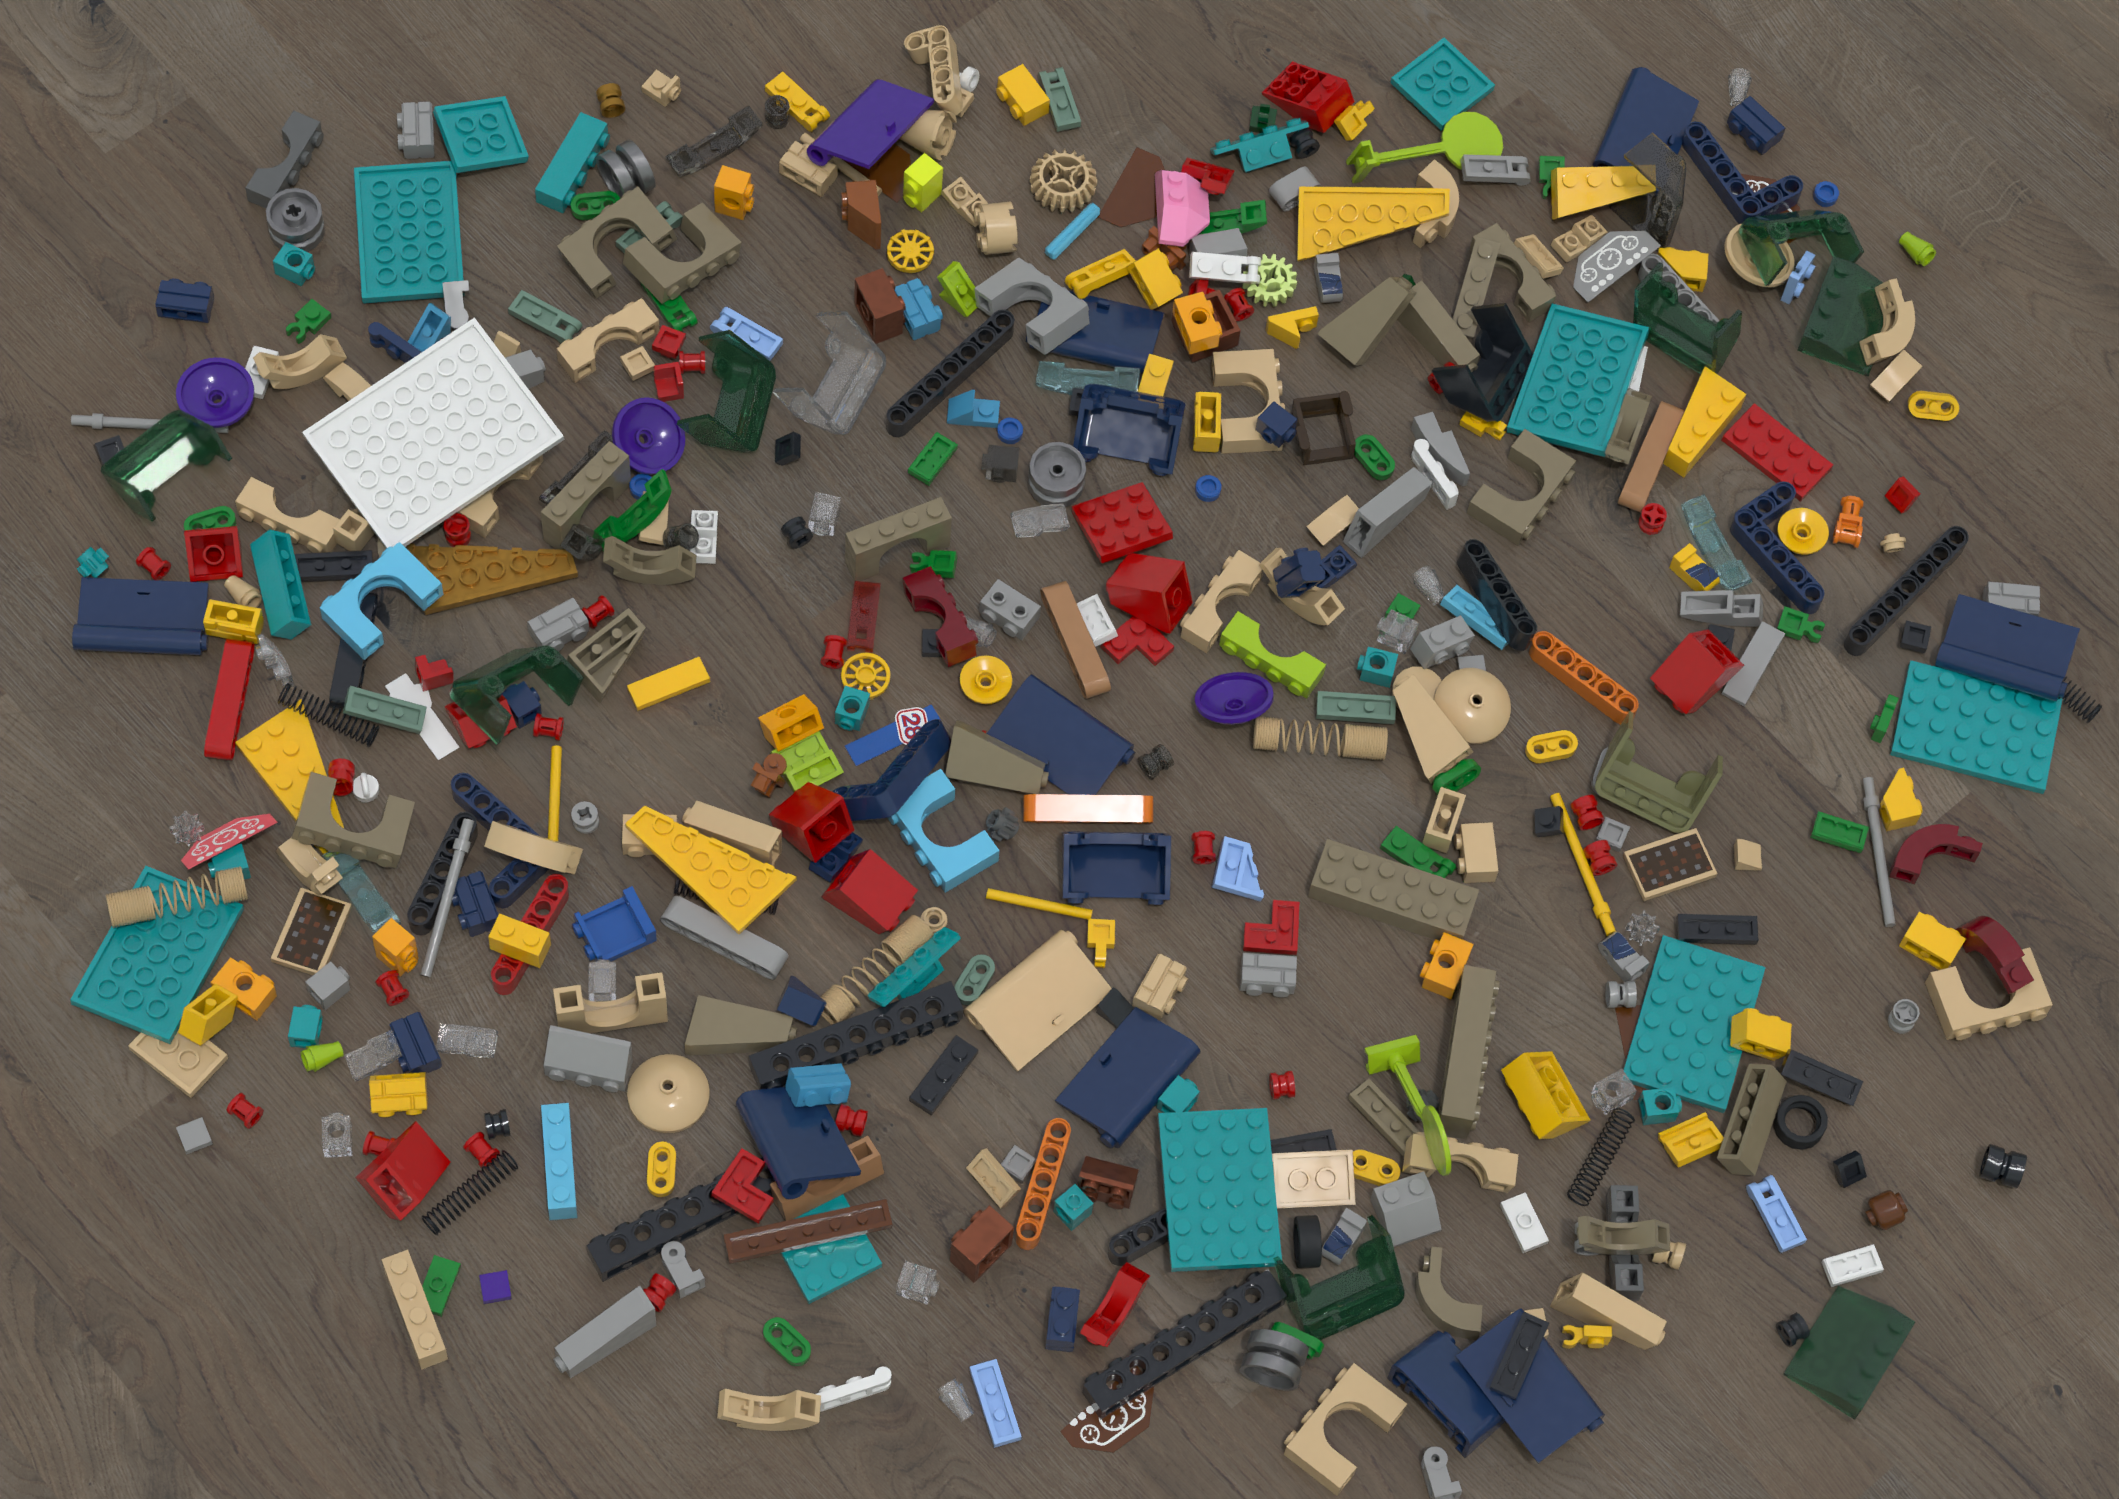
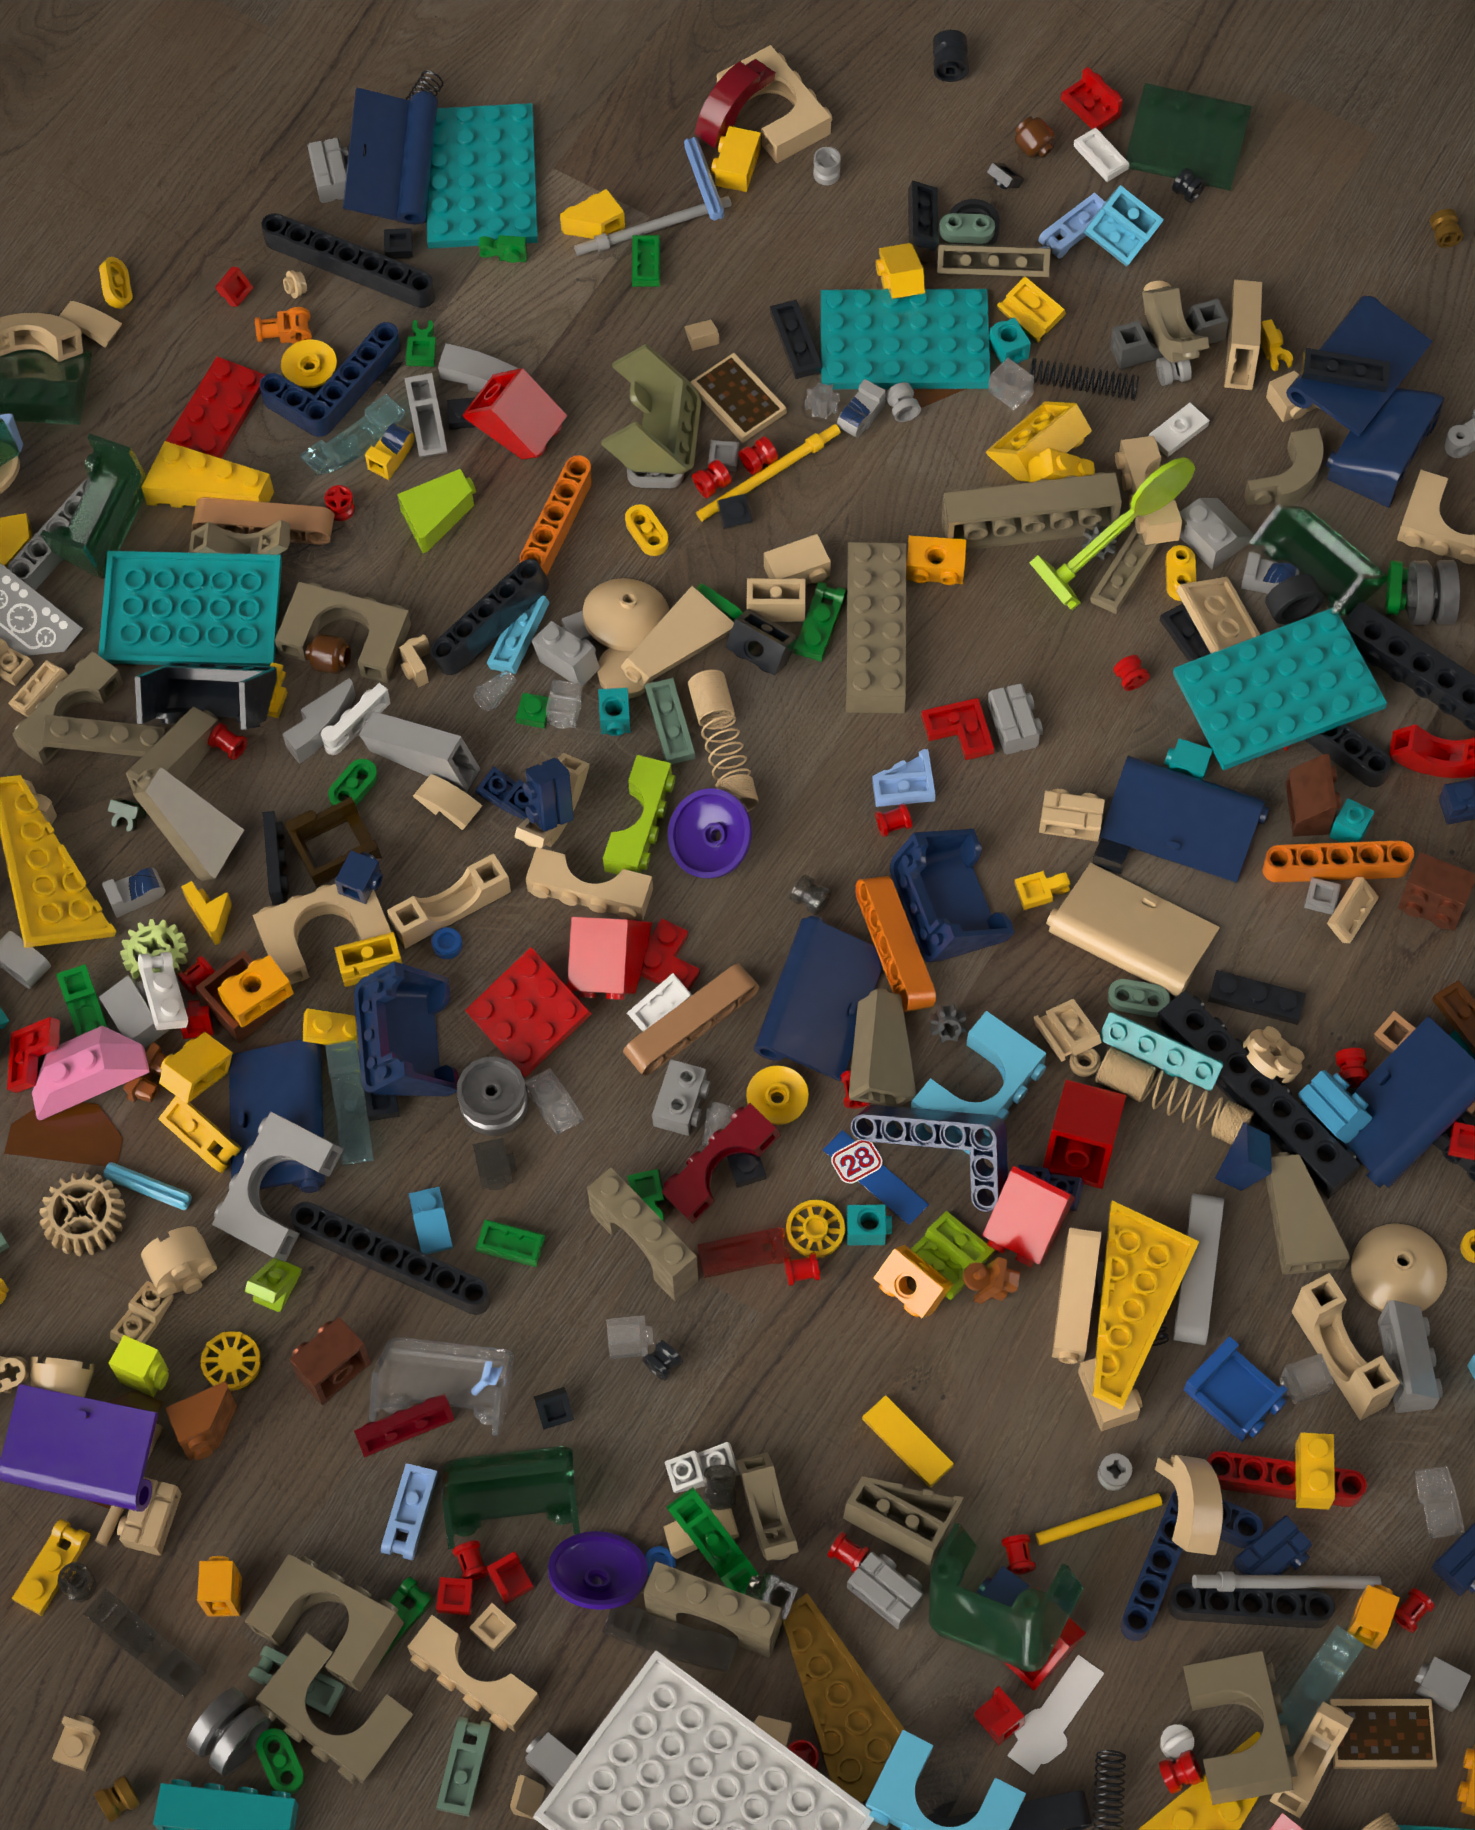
camera: 100 degrees left, 0 degrees up
sand green plate [343,686,427,734] -> none
dark azure brick [894,278,943,340] -> none
yellow bar [986,888,1093,920] -> none
blue tile [997,418,1023,444] -> none
dark red arch [1889,824,1983,885] -> none
none -> black plate [262,811,289,905]
none -> reddish brown head [305,634,351,674]
none -> dark red plate [354,1394,455,1458]
none -> tan arch [387,853,511,949]
none -> lime slope [397,469,476,553]
none -> tan bracket [399,635,430,688]
none -> light blue hand [471,1361,504,1395]
none -> medium blue axle [684,137,724,221]
none -> black brick [725,609,798,676]
none -> sand green plate [939,213,995,244]
none -> yellow brick [1028,448,1095,483]
none -> tan plate [1034,999,1102,1062]
none -> red bracket [1060,67,1123,131]
none -> medium azure brick [1083,185,1164,266]
none -> tan plate [1243,1026,1305,1083]

